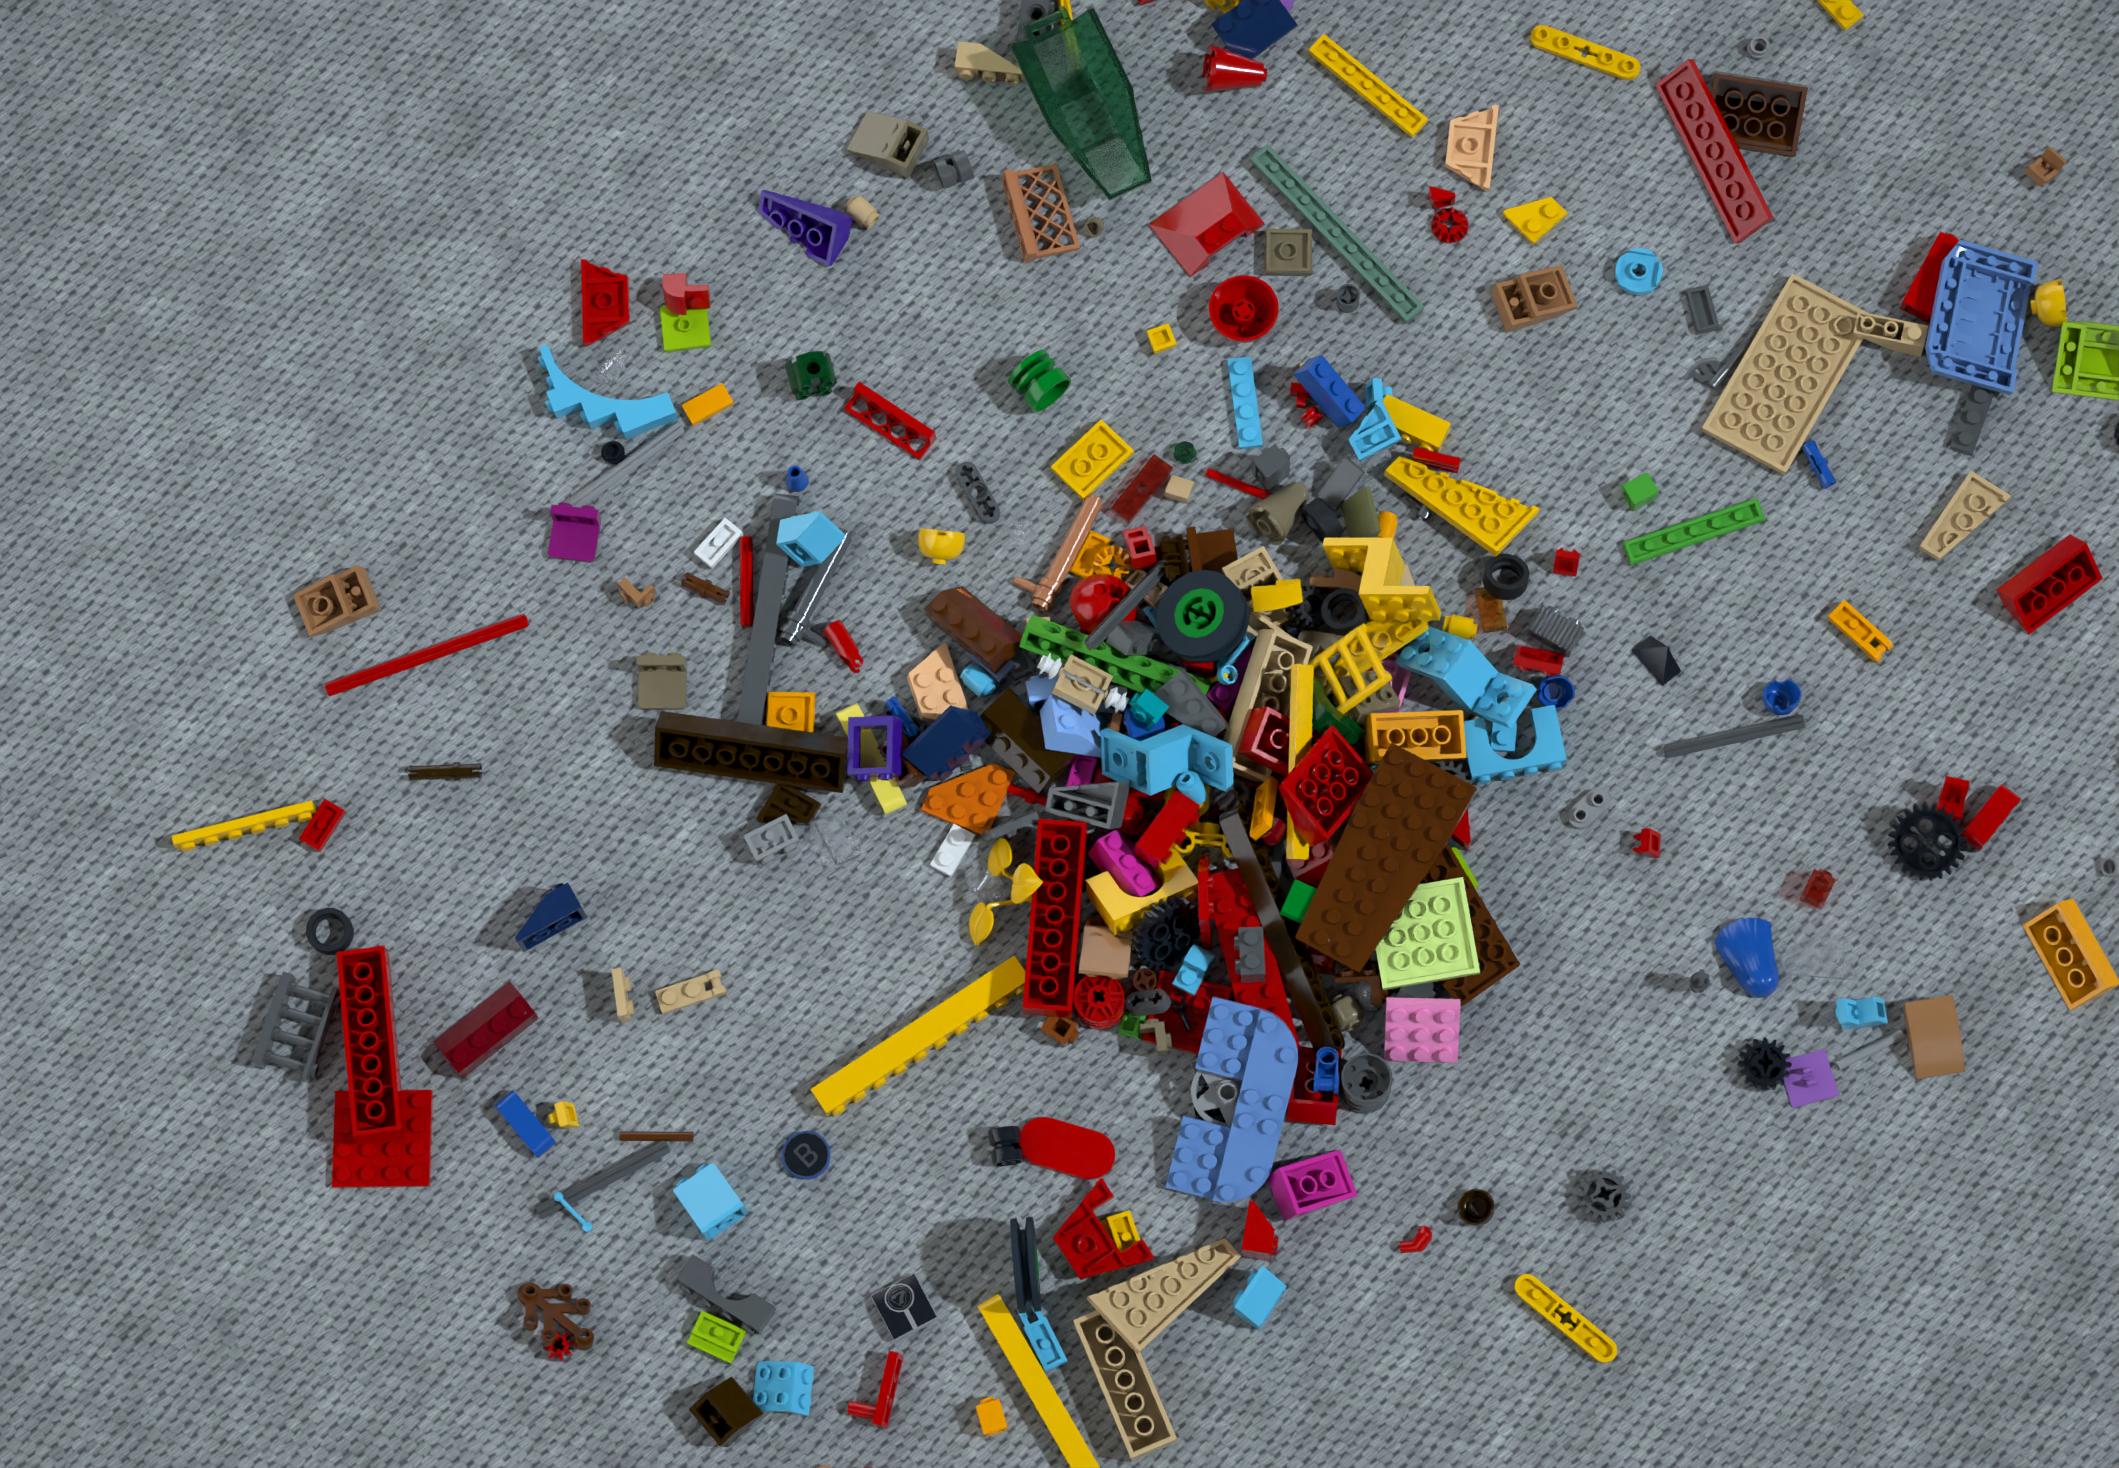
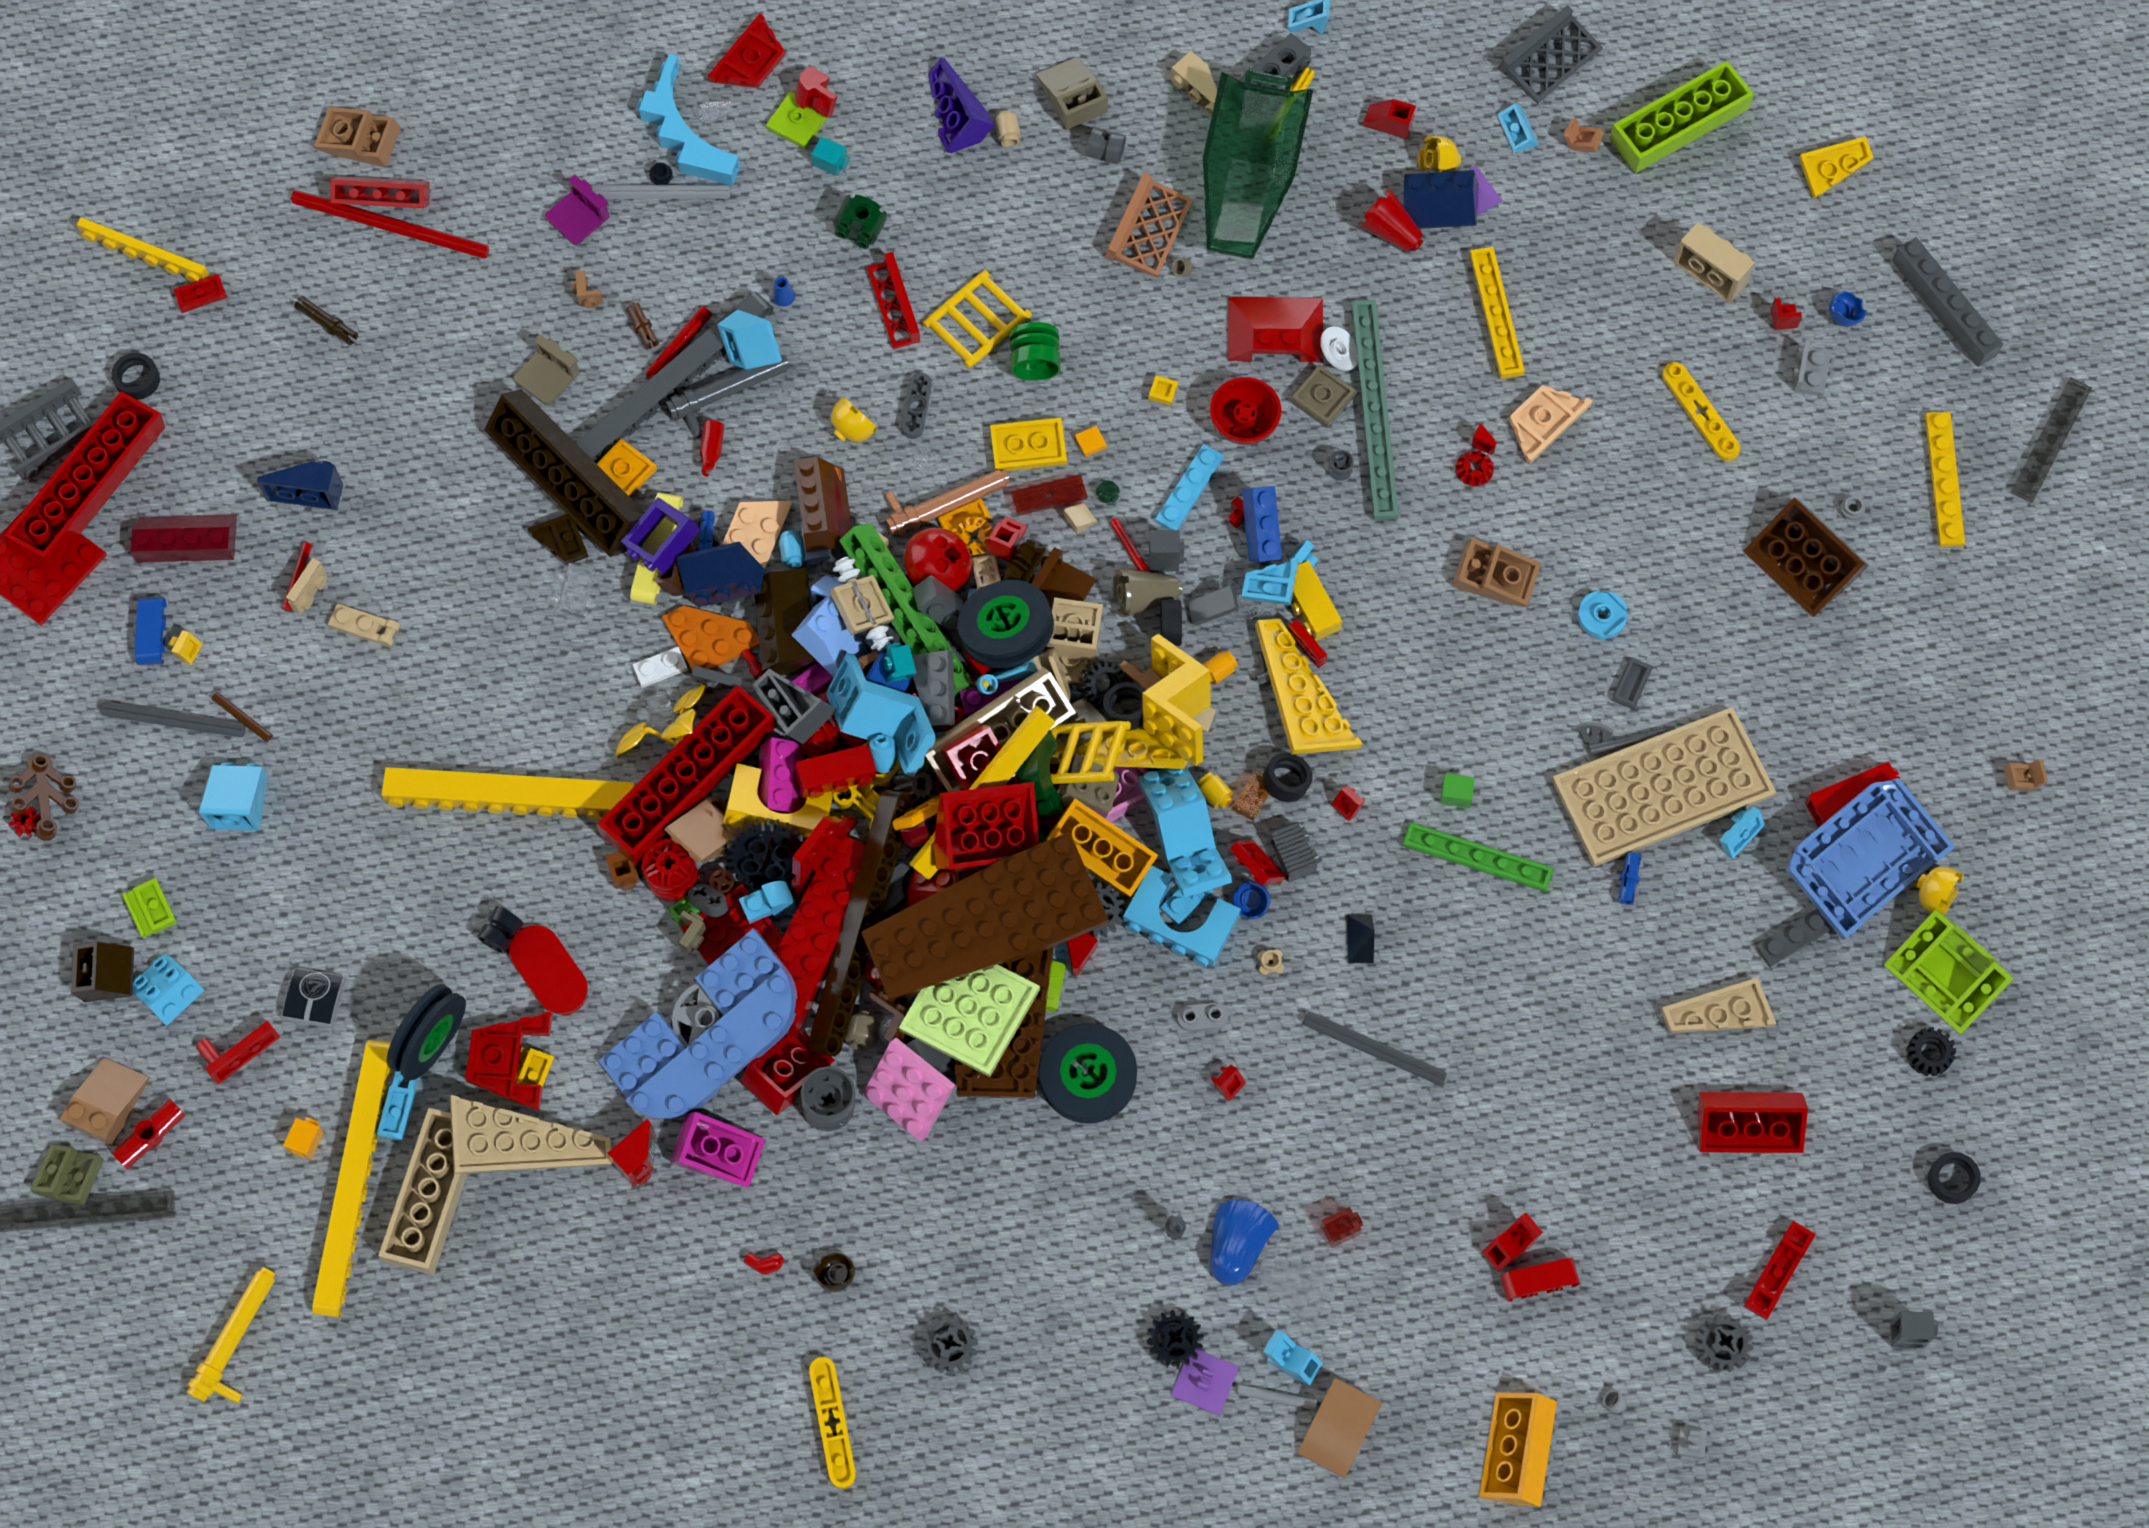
camera: 30 degrees right, 5 degrees down
medium azure hinge [554,1192,592,1232] -> none
dark grey arch [676,1254,777,1335] -> none
light orange tile [681,383,734,426] -> none
white plate [694,518,743,569] -> none
light grey bracket [743,814,800,865] -> none
black tile [782,1131,831,1180] -> none
dark grey axle [1084,560,1167,650] -> none
black hand [1171,996,1192,1031] -> none
medium azure slope [1233,1266,1286,1330] -> none
dark grey brick [1234,927,1266,983] -> none
yellow slope [1251,579,1303,612] -> none
green slope [1280,879,1317,923] -> none
red bush [1300,406,1324,429] -> none
blue piece [1313,1047,1339,1094] -> none
olive slope [1341,487,1381,538] -> none
yellow wing [1502,197,1568,245] -> none
red plate [1655,59,1774,243] -> none
blue hair [1762,679,1802,715] -> none
light orange plate [1827,600,1894,663] -> none
tan slope [1853,311,1928,357] -> none
black gear [1888,801,1968,881] -> none
none -> red bar [282,542,312,612]
none -> red brick [330,176,430,209]
none -> teal brick [811,136,849,176]
none -> yellow bar [922,270,1032,369]
none -> black wheel [1039,1023,1137,1124]
none -> light orange tile [1075,426,1107,457]
none -> tan plate [1258,949,1284,975]
none -> white dish [1321,326,1358,371]
none -> medium azure hinge [1720,807,1765,859]

